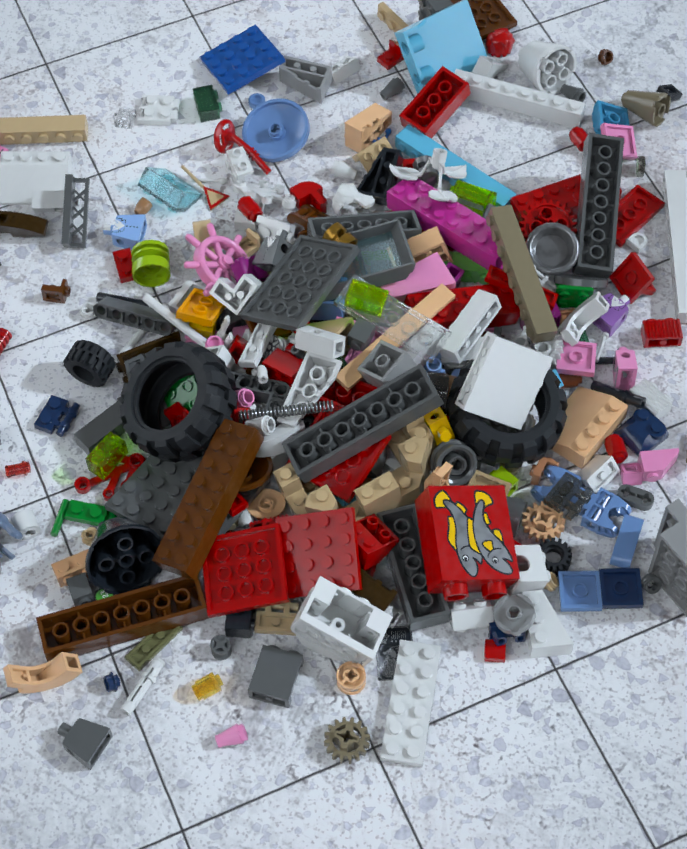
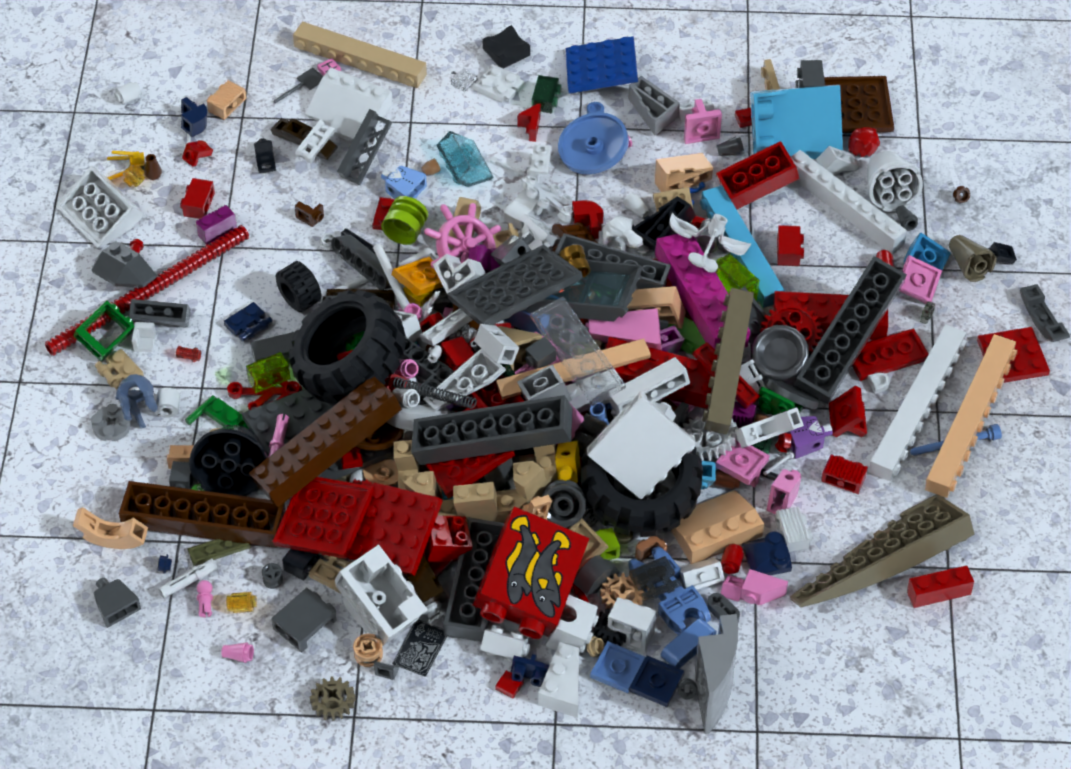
camera: 25 degrees right, 5 degrees down
tan piece [181,165,230,211] -> none
red dish [214,119,272,175] -> none
red brick [237,196,263,222] -> none
clear neon green brick [344,279,389,318] -> none
white plate [380,639,441,767] -> none
light grey plate [493,593,536,636] -> none
black pin [590,380,646,409] -> none
none -> bright pink pin [197,580,213,618]
none -> bright pink pin [268,414,289,457]
none -> white plate [295,120,336,164]
none -> dark grey slope [374,661,399,680]
none -> black brick [482,25,530,69]
none -> red slope [517,104,541,142]
none -> white brick [608,597,656,652]
none -> bright pink bracket [684,99,722,144]
none -> red bar [775,433,792,453]
none -> red brick [777,225,804,266]

